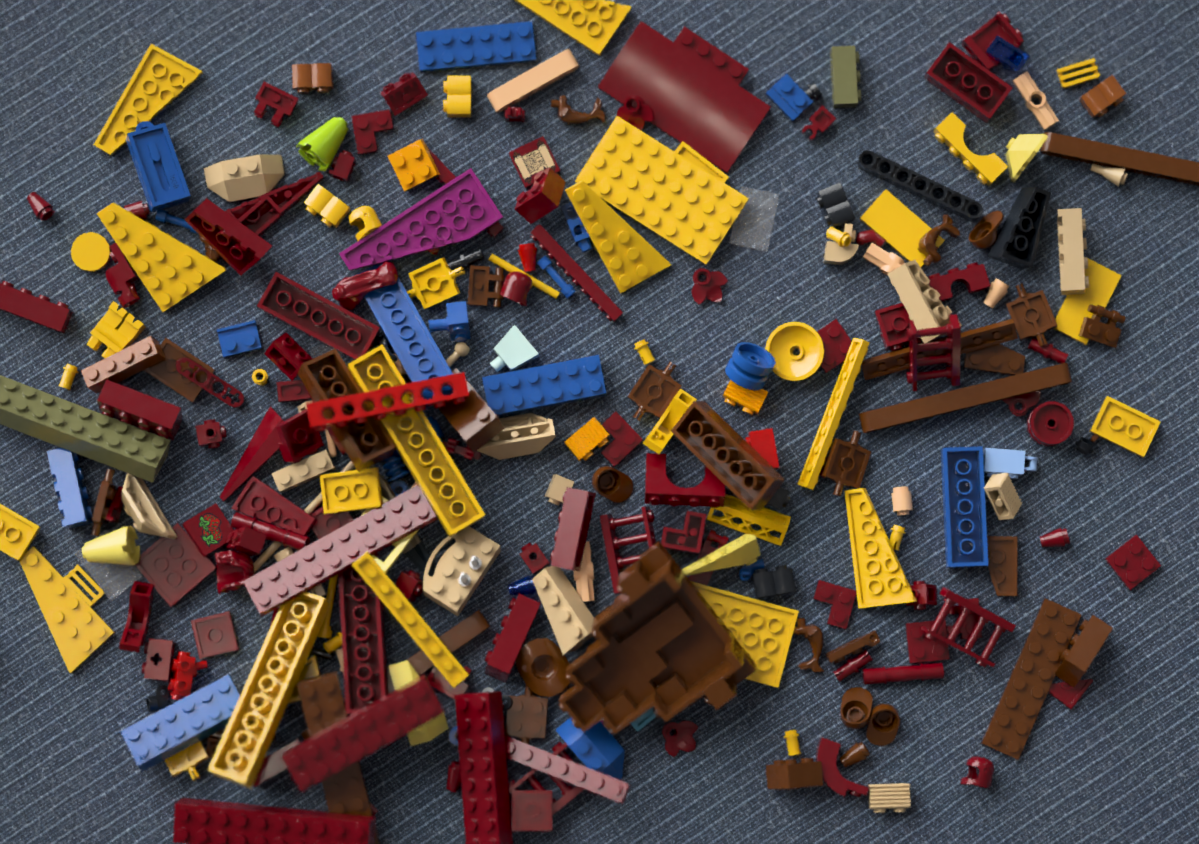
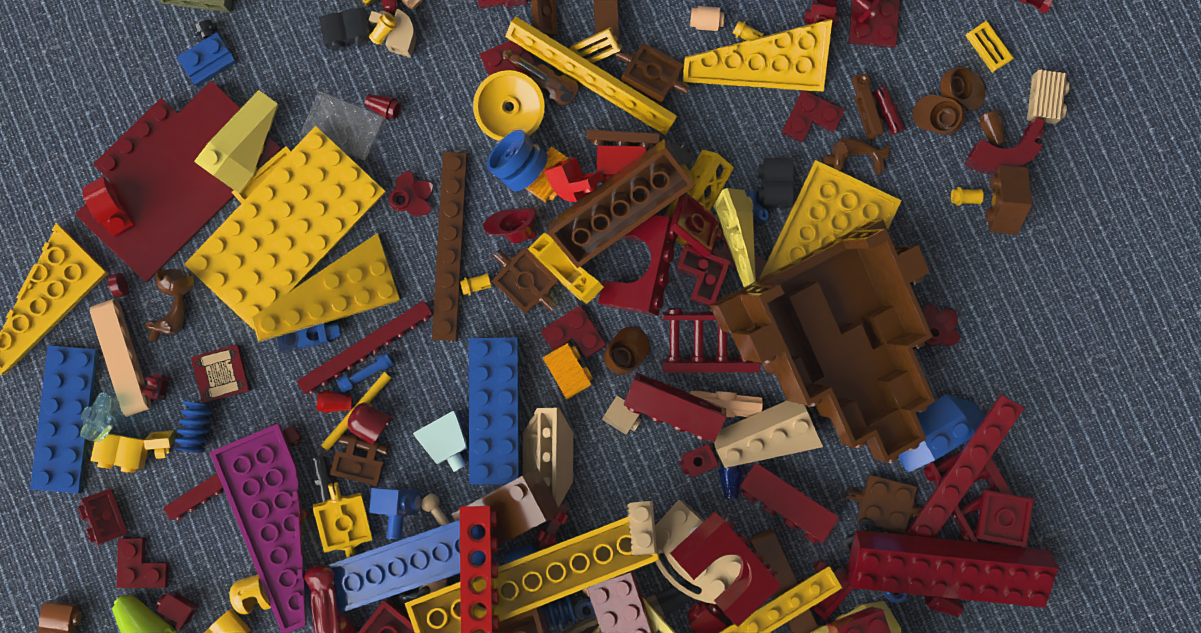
camera: 75 degrees left, 0 degrees up
light orange plate [388,139,440,191] -> none
dark red brick [515,167,566,224] -> none
reddish brown hat [516,638,570,697] -> none
dark red plate [617,94,653,131] -> none
dark red plate [801,105,836,141] -> none
dark red piece [862,663,944,685] -> none
none -> clear light blue plate [80,392,120,442]
none -> red brick [82,176,134,237]
none -> dark red tile [108,273,129,298]
none -> yellow tile [144,430,176,459]
none -> reddish brown hair [155,269,194,296]
none -> blue piece [174,401,213,453]
none -> light yellow wedge [194,90,279,194]
none -> dark red cone [364,94,402,120]
none -> reddish brown plate [432,152,467,341]
none -> dark red piece [483,208,537,243]
none -> reddish brown piece [502,49,578,106]
none -> red brick [545,157,604,202]
none -> yellow tile [569,27,622,63]
none -> reddish brown plate [586,129,660,148]
none -> tan brick [627,501,657,556]
none -> dark red tile [670,192,720,256]
none -> dark red arch [670,512,782,627]
none -> yellow tile [965,21,1014,73]

